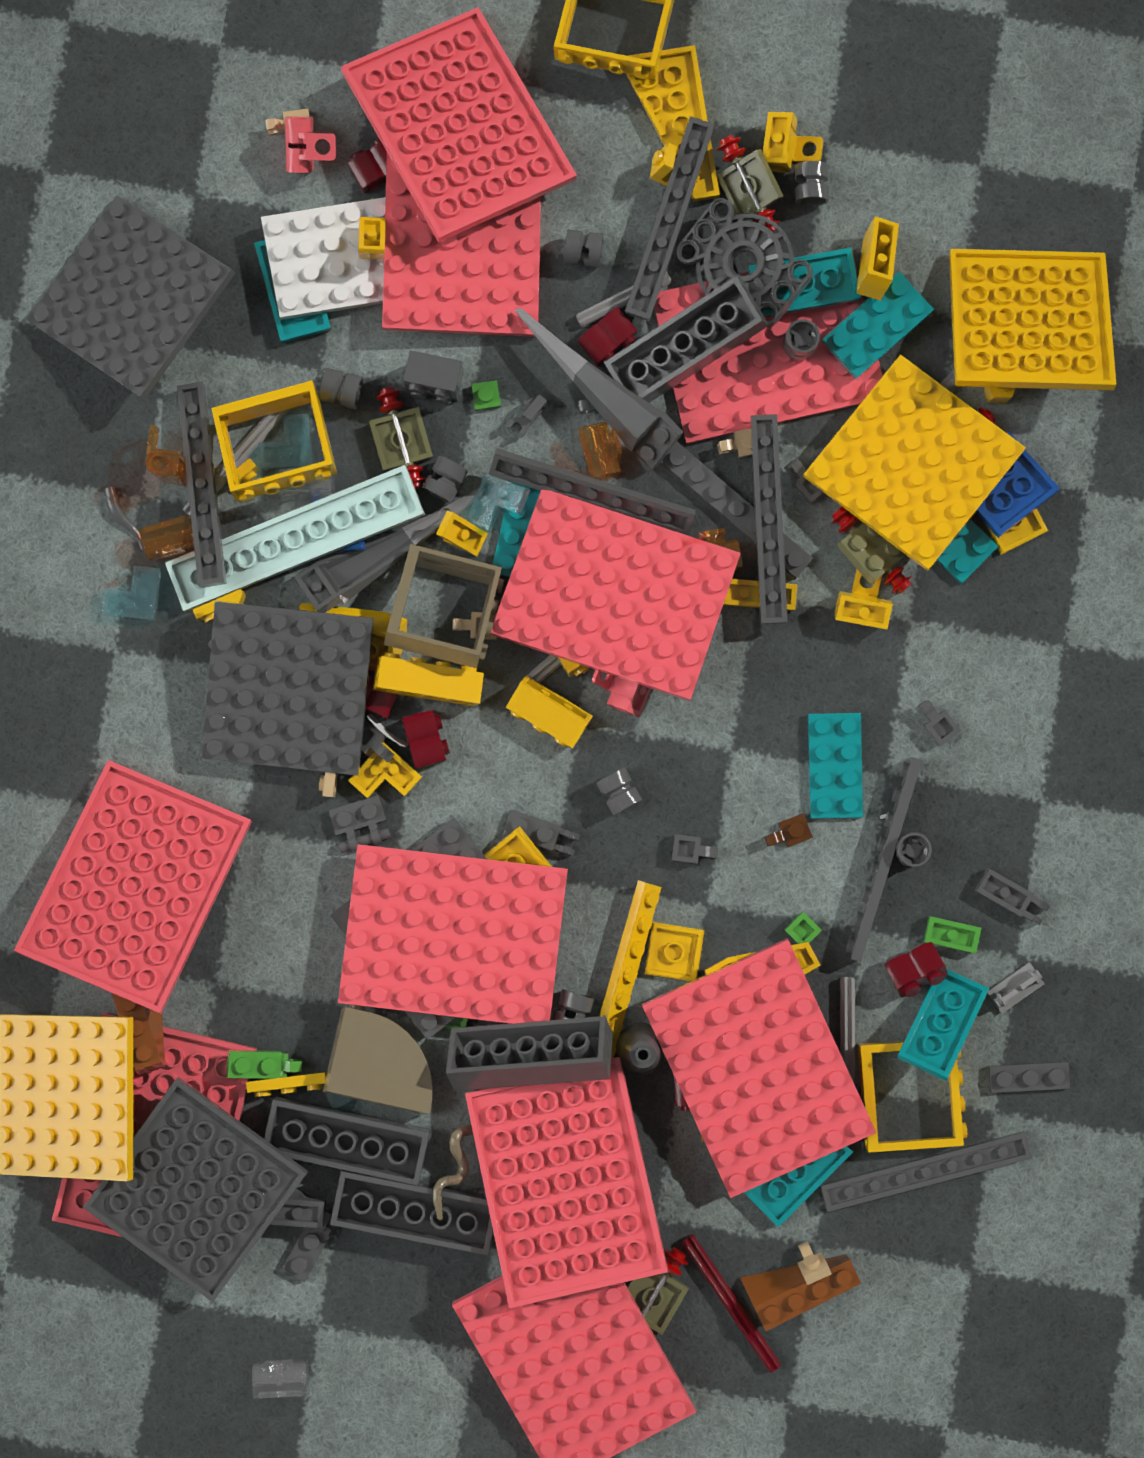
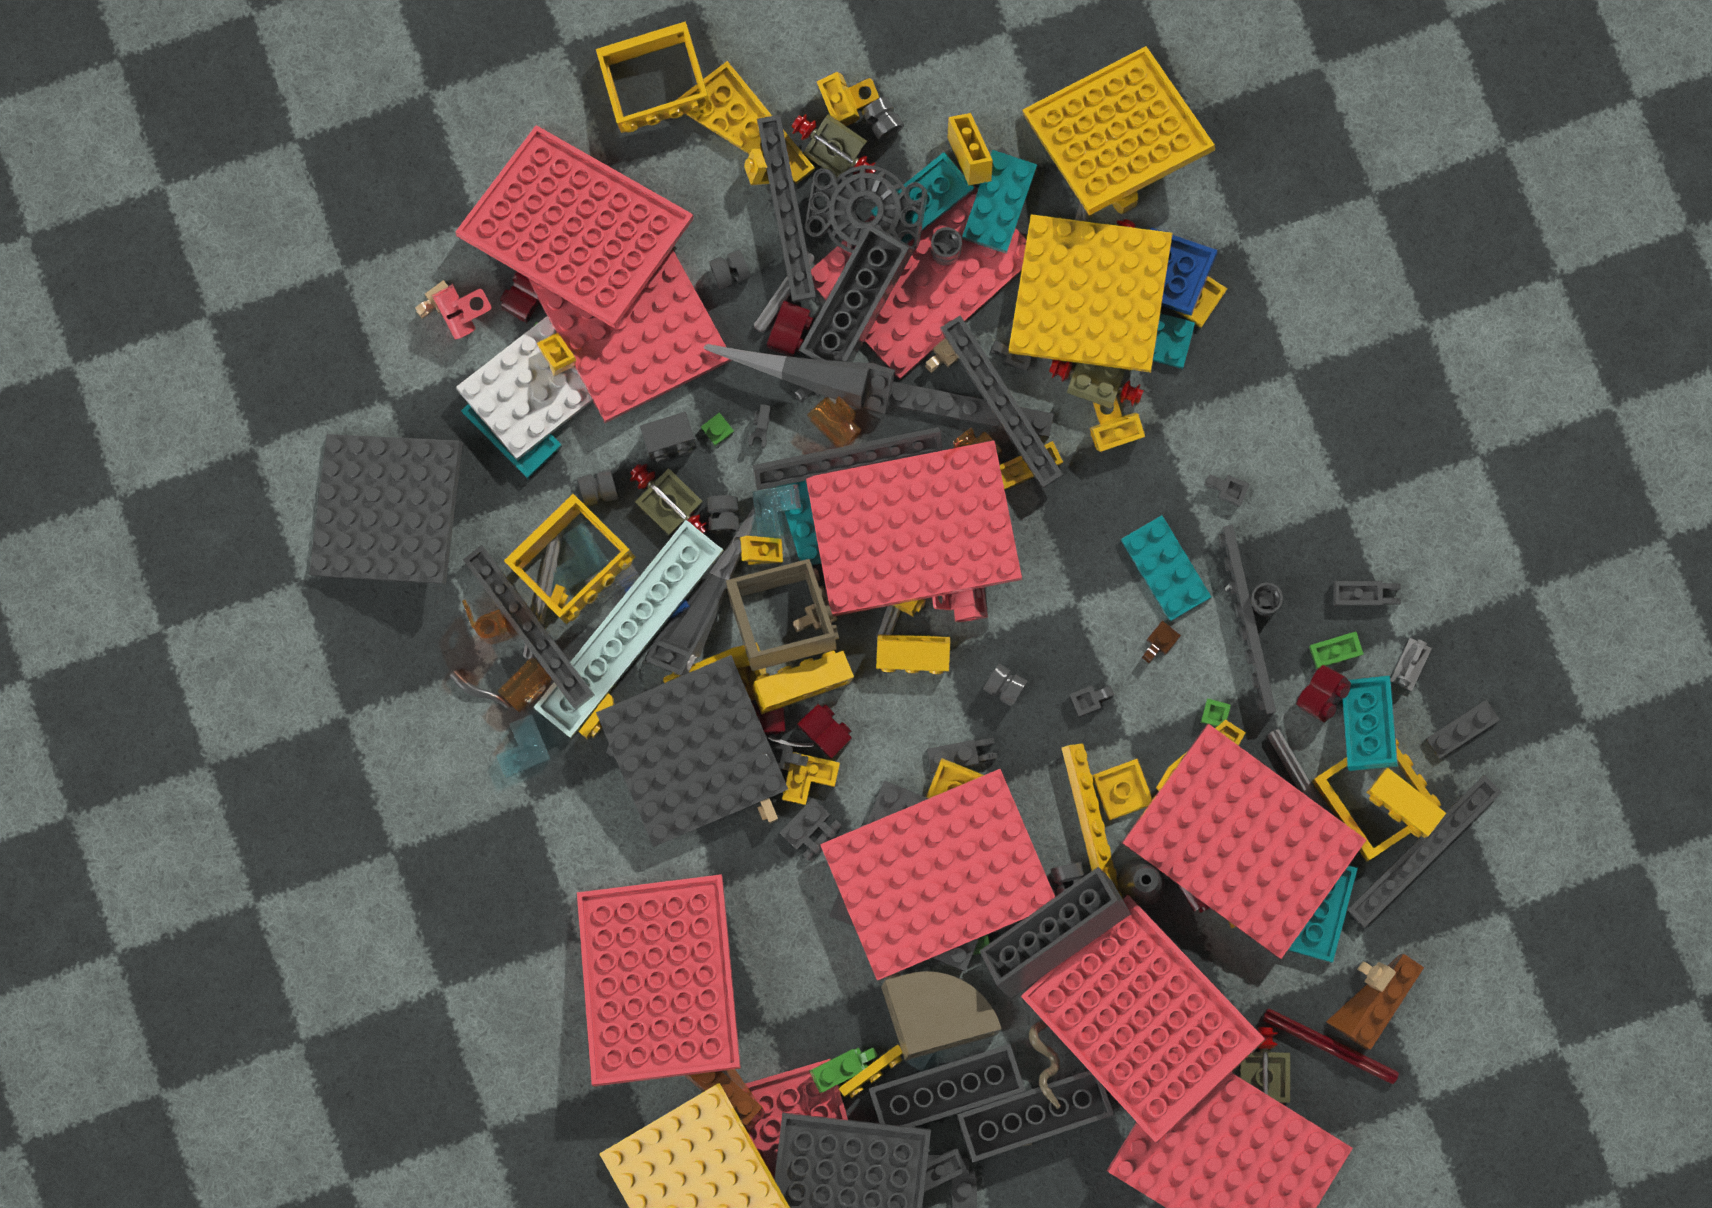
camera: 30 degrees left, 5 degrees down
none -> yellow brick [1366,767,1446,838]

